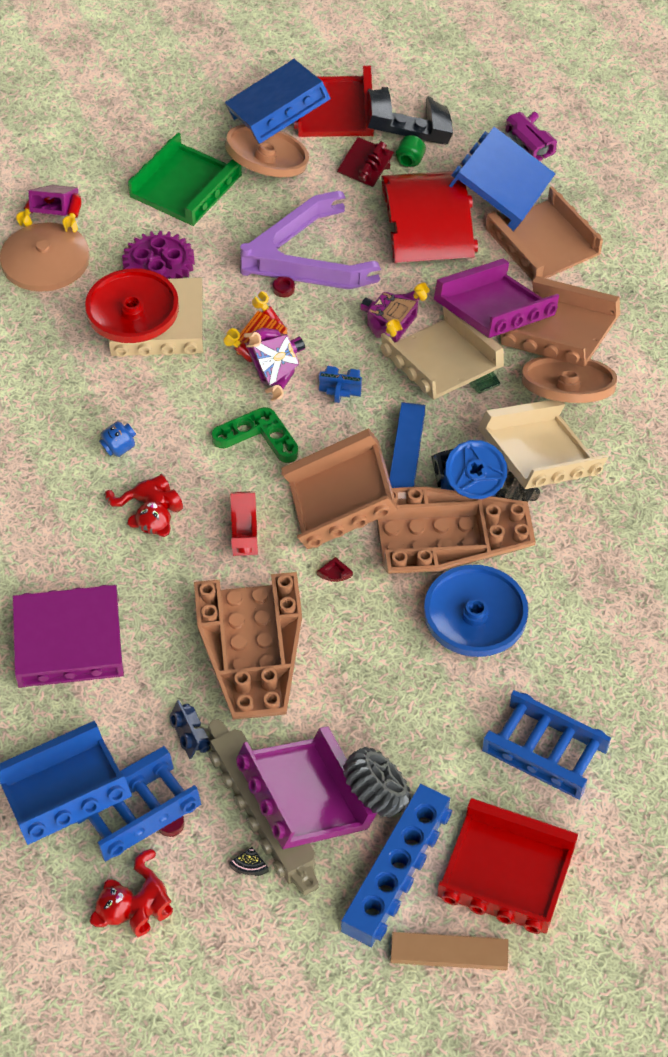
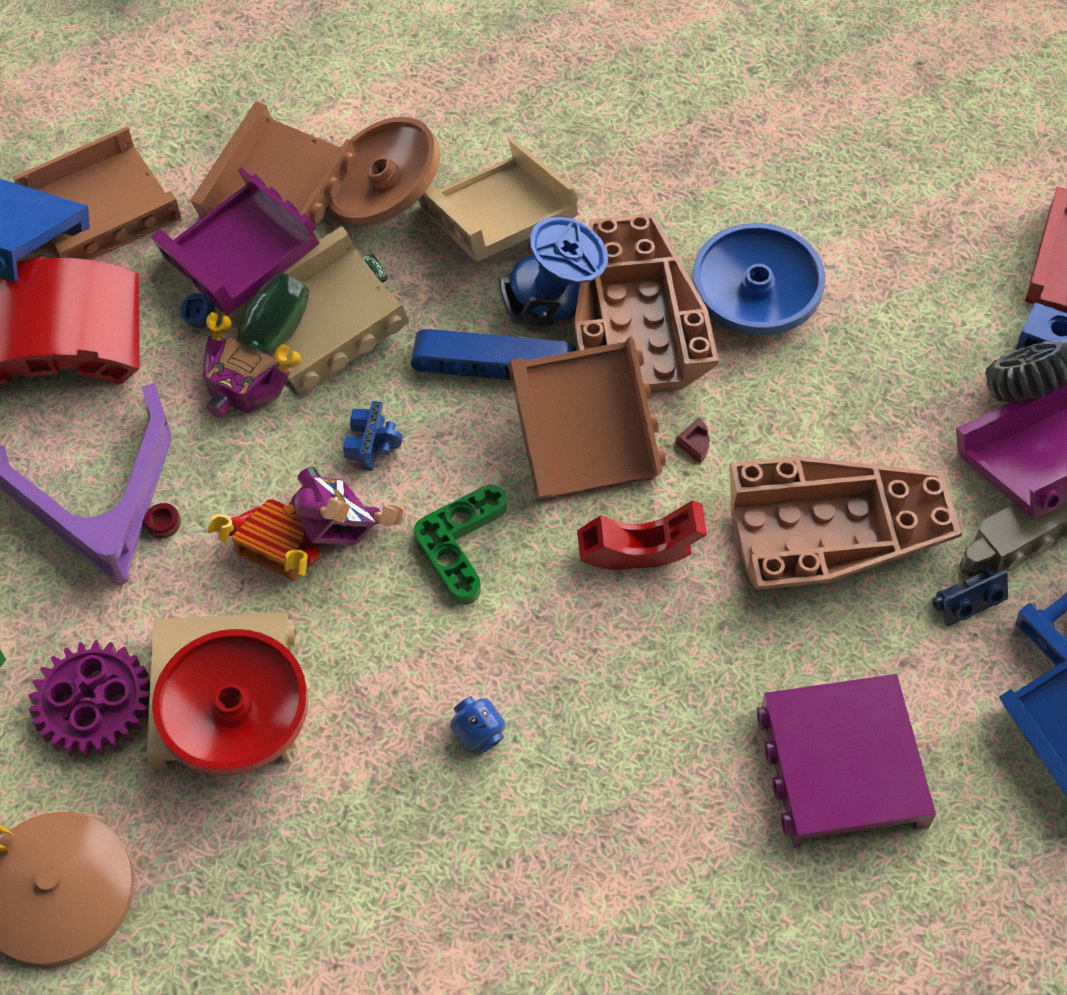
camera: 90 degrees left, 5 degrees up
red animal [104,474,183,537] -> none
blue fence [482,690,611,800] -> none
none -> clear green piece [237,272,310,356]

